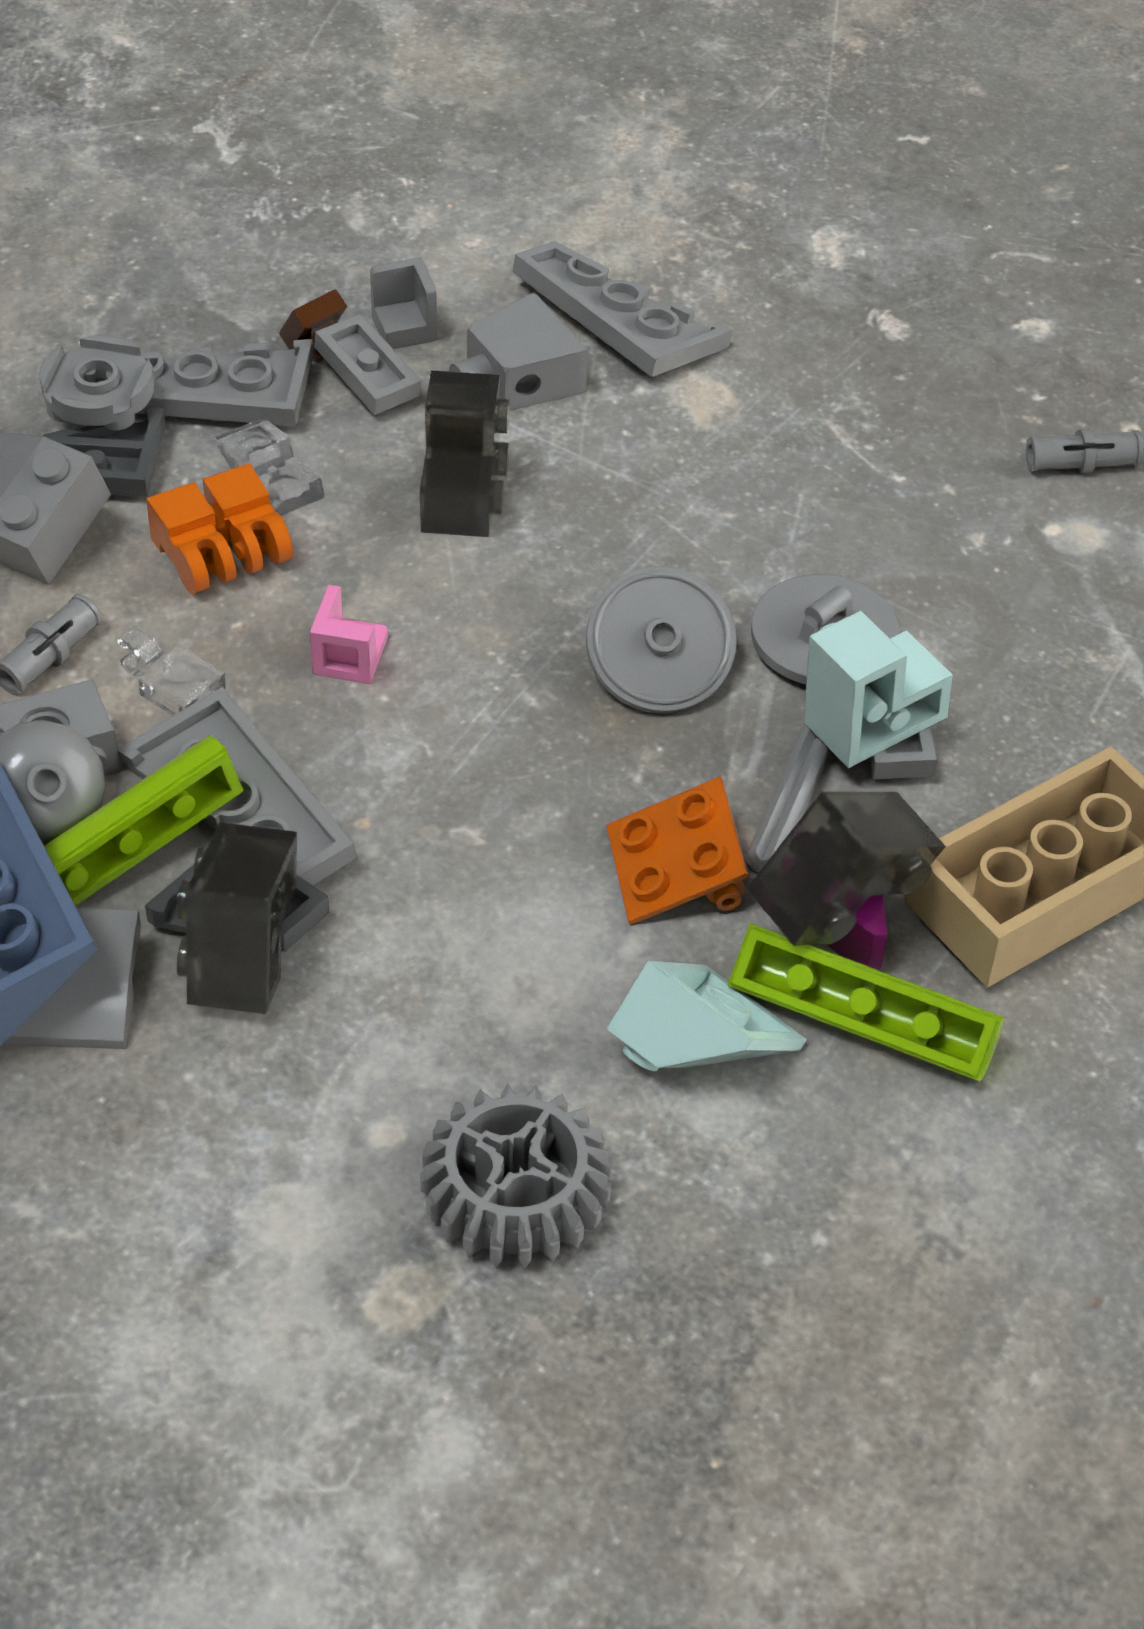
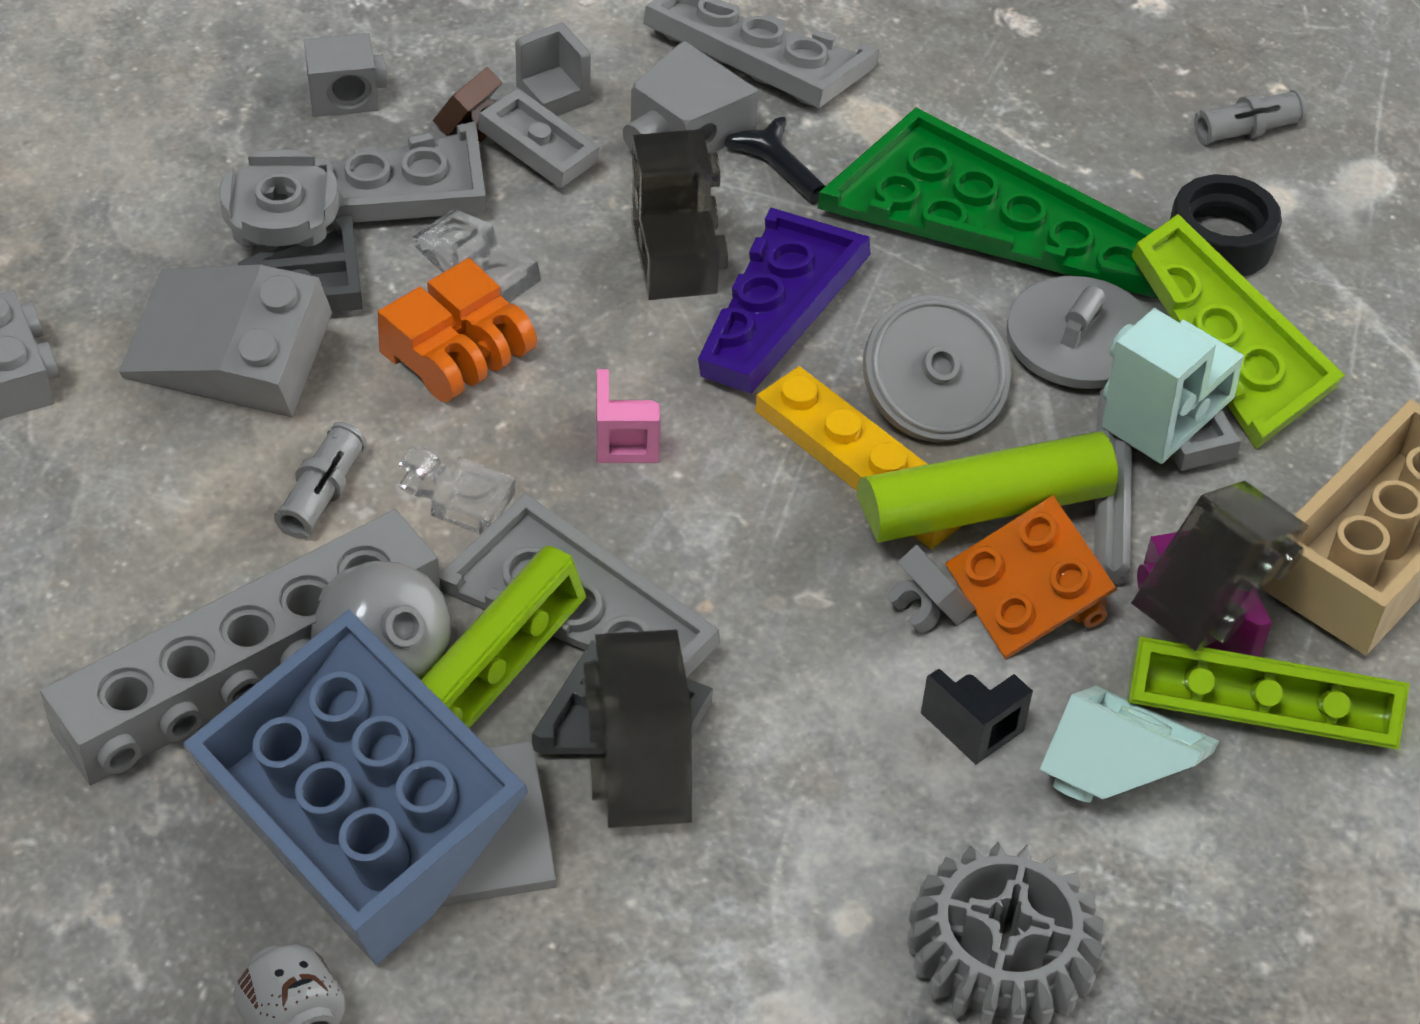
camera: 15 degrees left, 0 degrees up
none -> light grey brick [304,33,387,117]
none -> dark purple wing [698,207,871,394]
none -> black piece [724,117,826,204]
none -> yellow plate [755,366,962,550]
none -> green wing [817,107,1159,299]
none -> lime brick [856,431,1118,543]
none -> light grey tile [887,544,977,634]
none -> black panel [921,669,1033,765]
none -> lime wing [1132,214,1345,450]
none -> black tyre [1170,174,1282,276]

